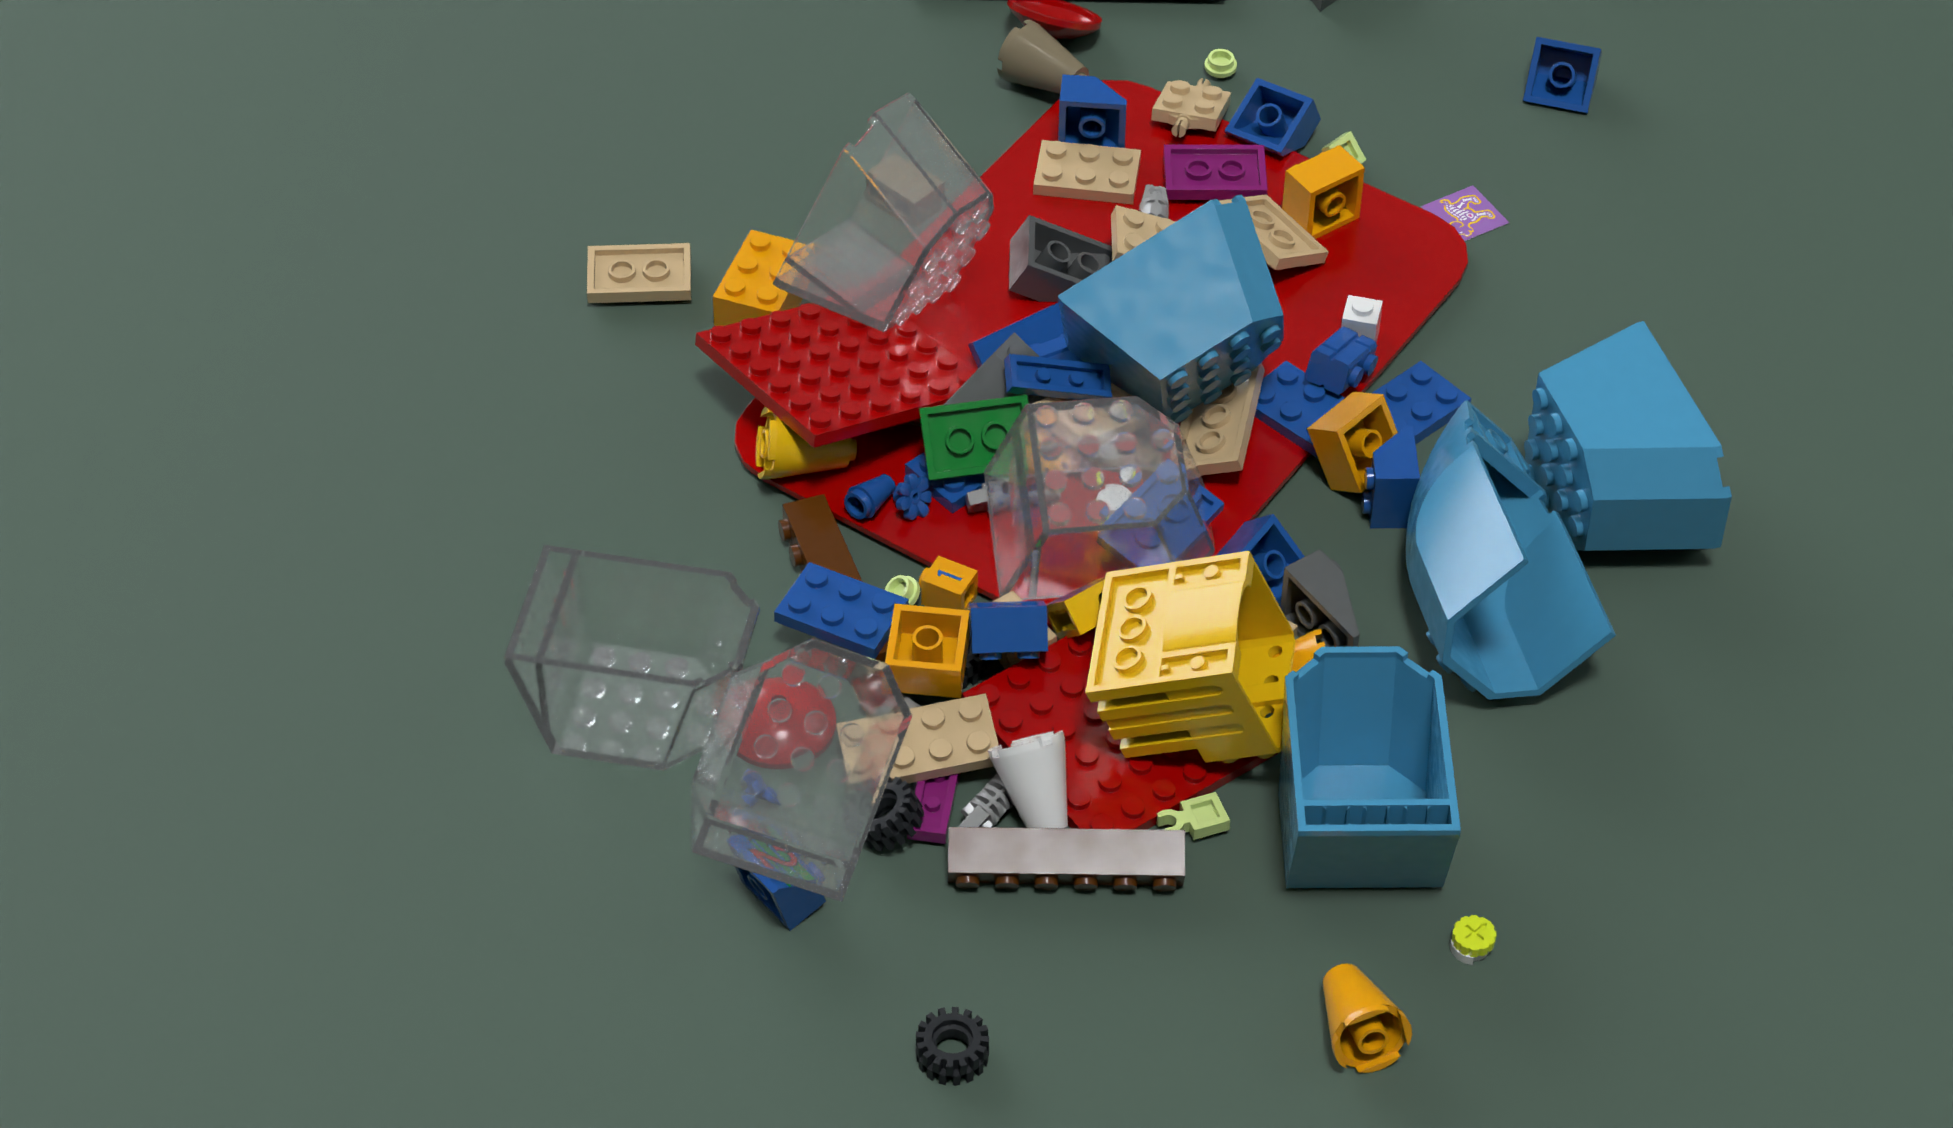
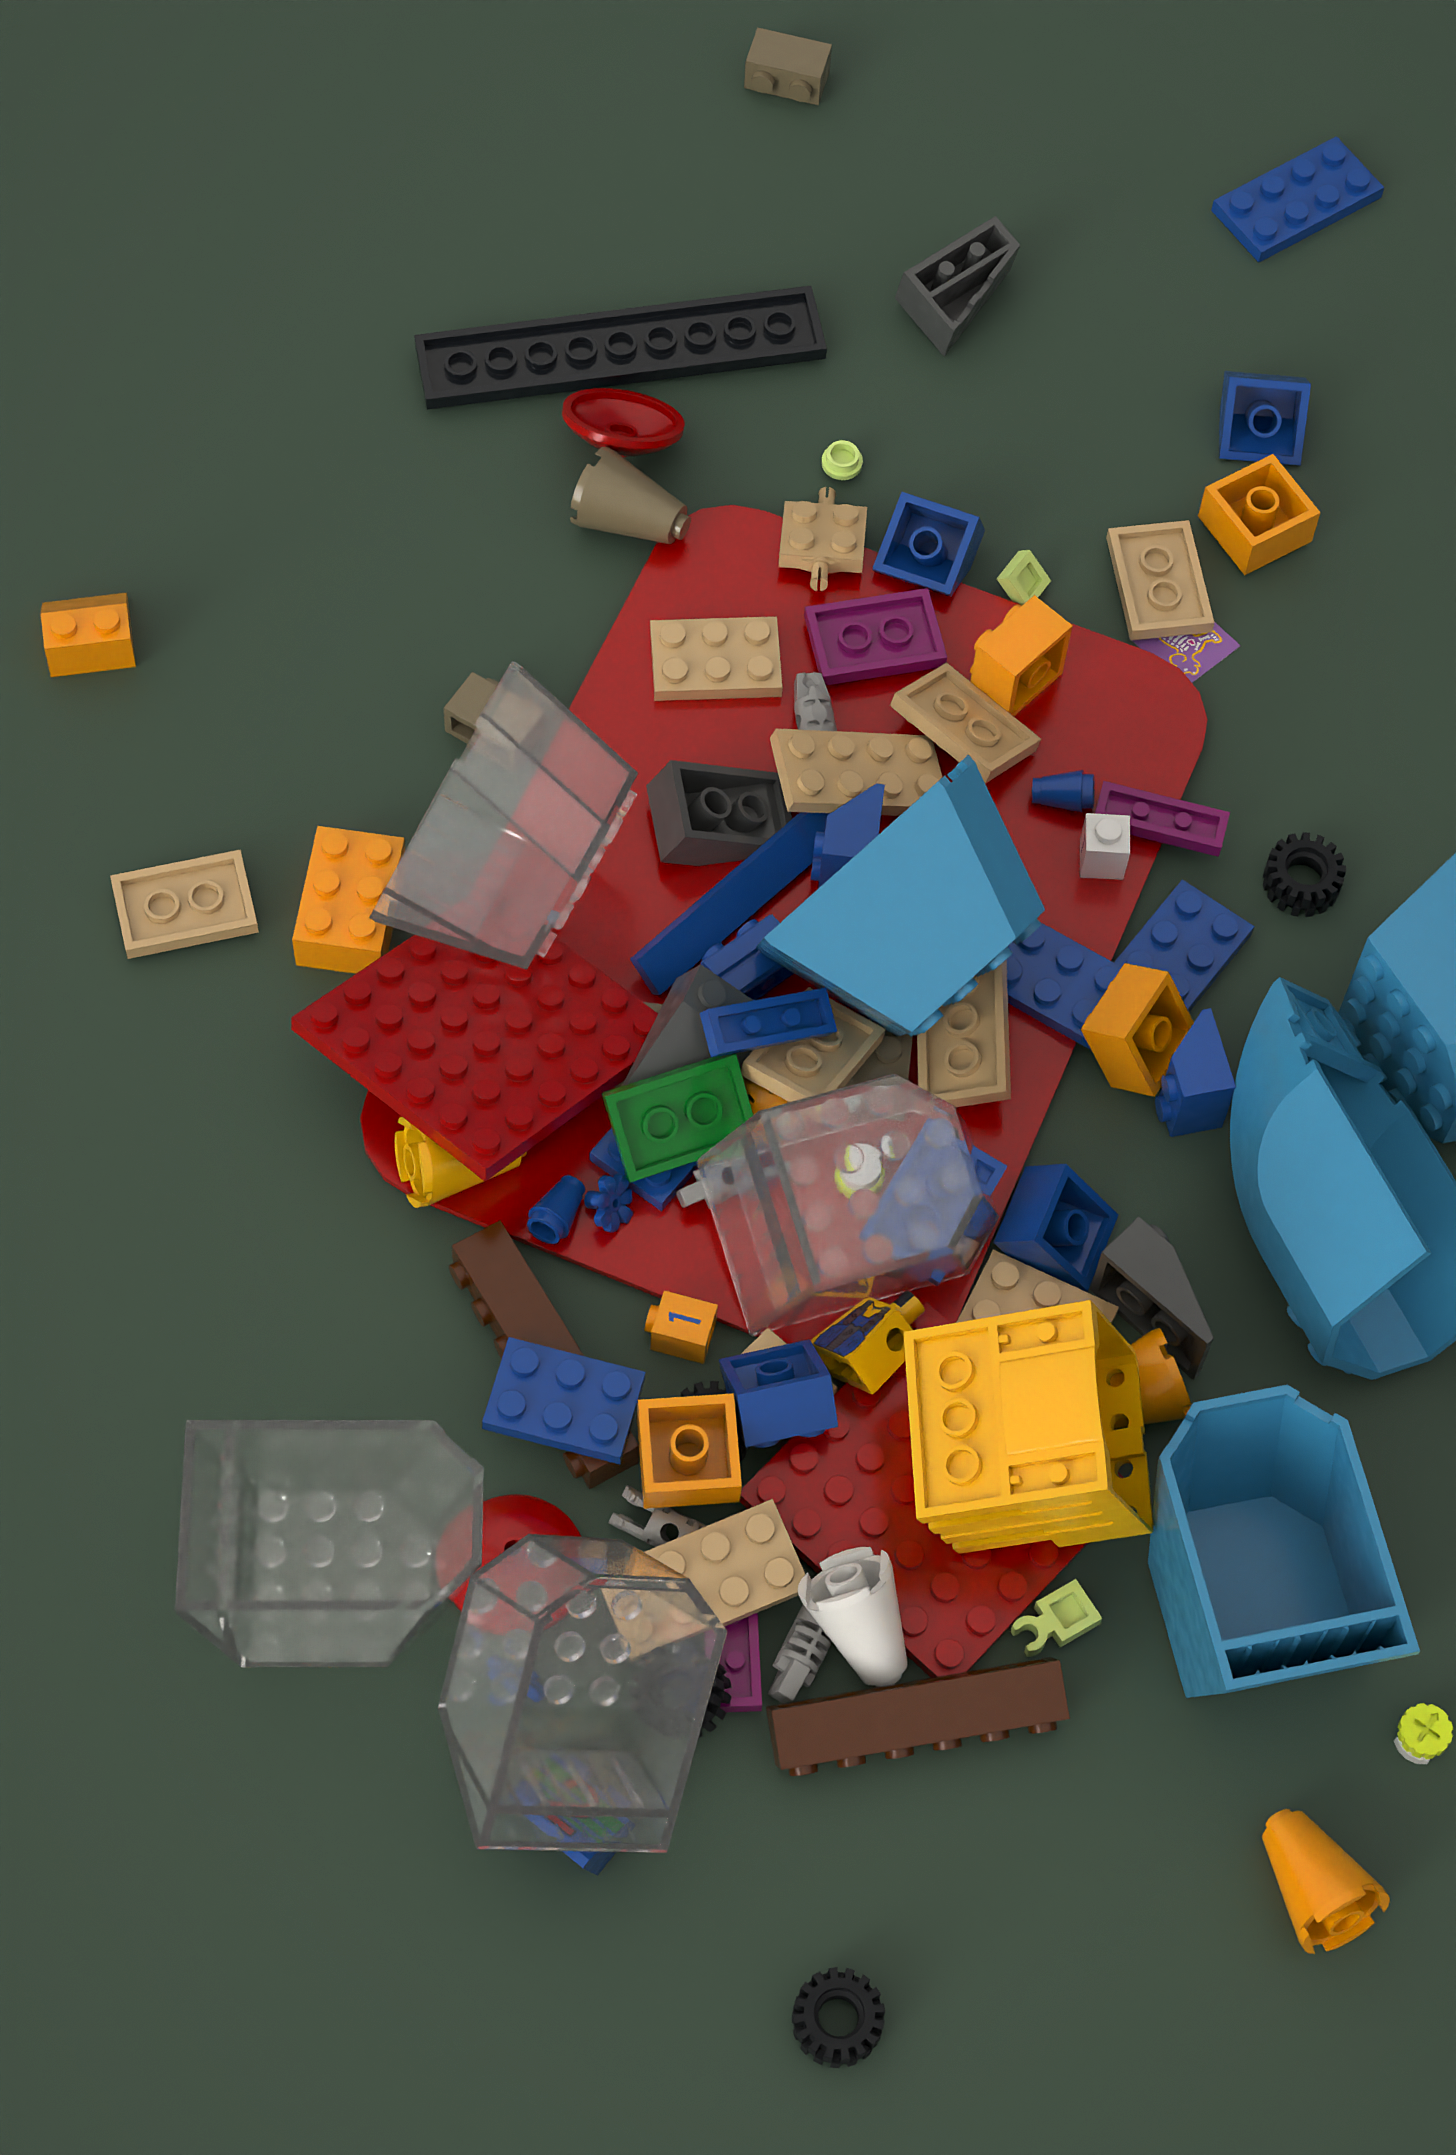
camera: 15 degrees left, 15 degrees up
yellowish green plate [885,575,920,605] -> none
blue slope [1058,74,1127,148] -> none
blue brick [1304,326,1378,395] -> none
none -> light orange slope [41,592,136,677]
none -> blue cone [1032,770,1095,813]
none -> magenta plate [1095,781,1230,857]
none -> tan plate [1106,520,1215,641]
none -> light orange brick [1198,454,1321,576]
none -> black tyre [1262,832,1346,917]

